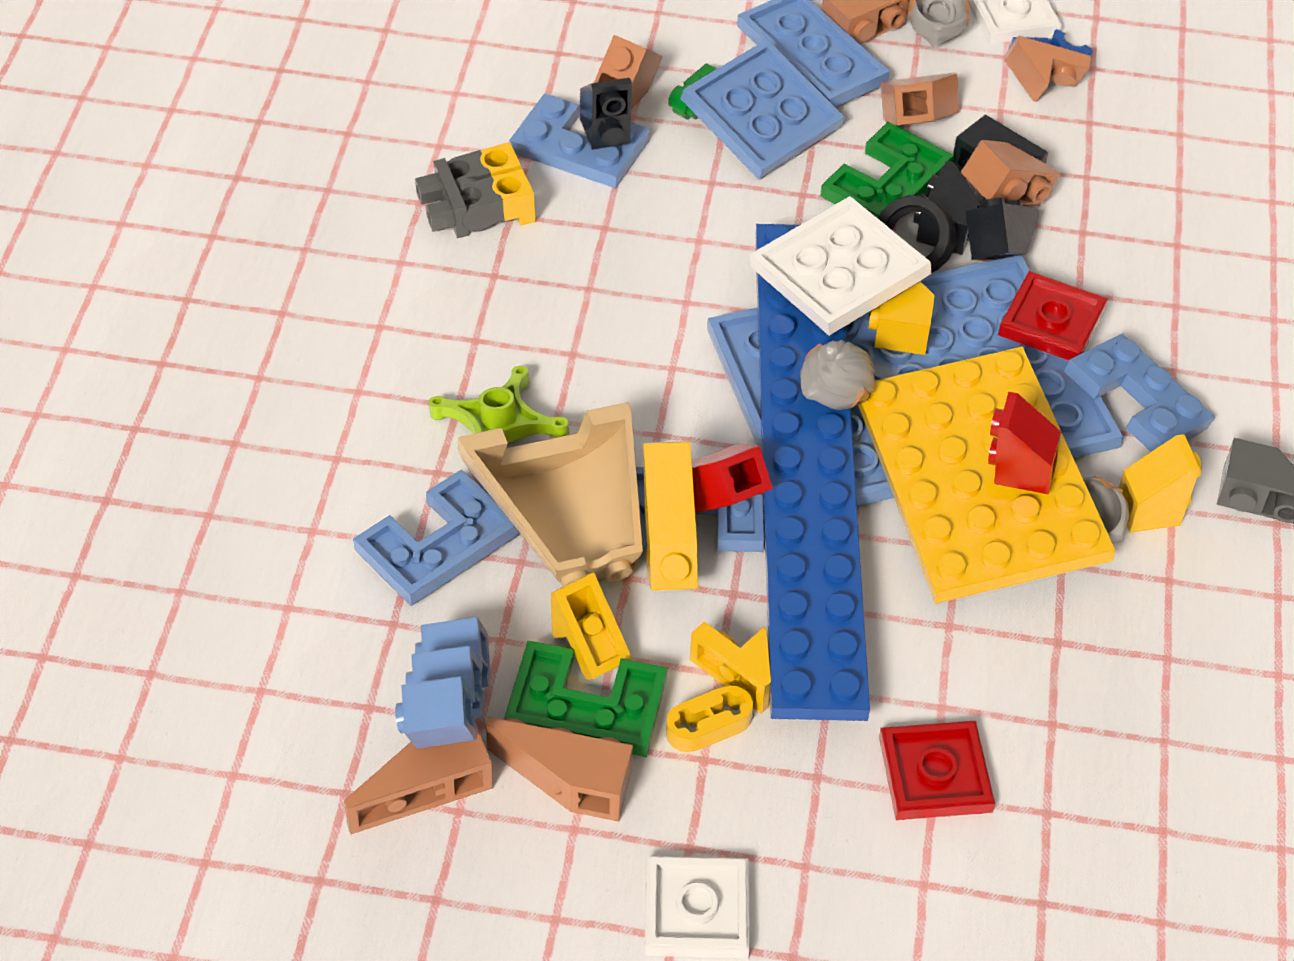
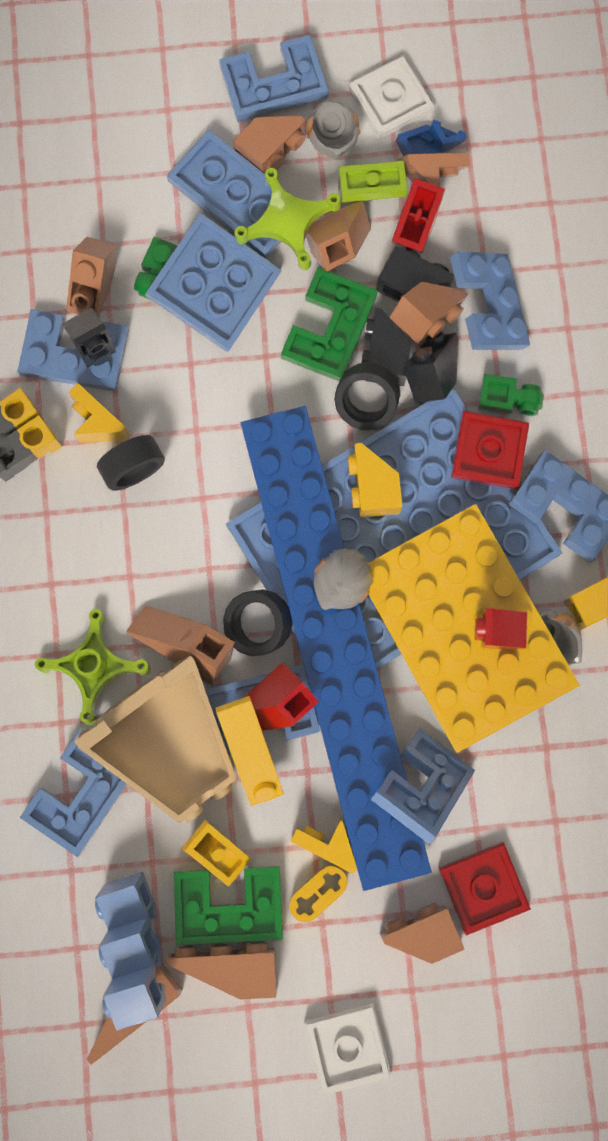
camera: 15 degrees left, 30 degrees up
white plate [750,196,931,336] -> none
none -> yellow slope [68,383,130,443]
none -> black tyre [97,435,165,491]
none -> nougat slope [126,605,235,685]
none -> black tyre [223,589,293,656]
none -> lime piece [234,168,341,270]
none -> lime panel [338,161,408,203]
none -> medium blue plate [371,729,475,844]
none -> nougat slope [380,903,465,964]
none -> red slope [391,178,445,253]
none -> medium blue plate [450,251,530,350]
none -> green plate [478,374,544,416]

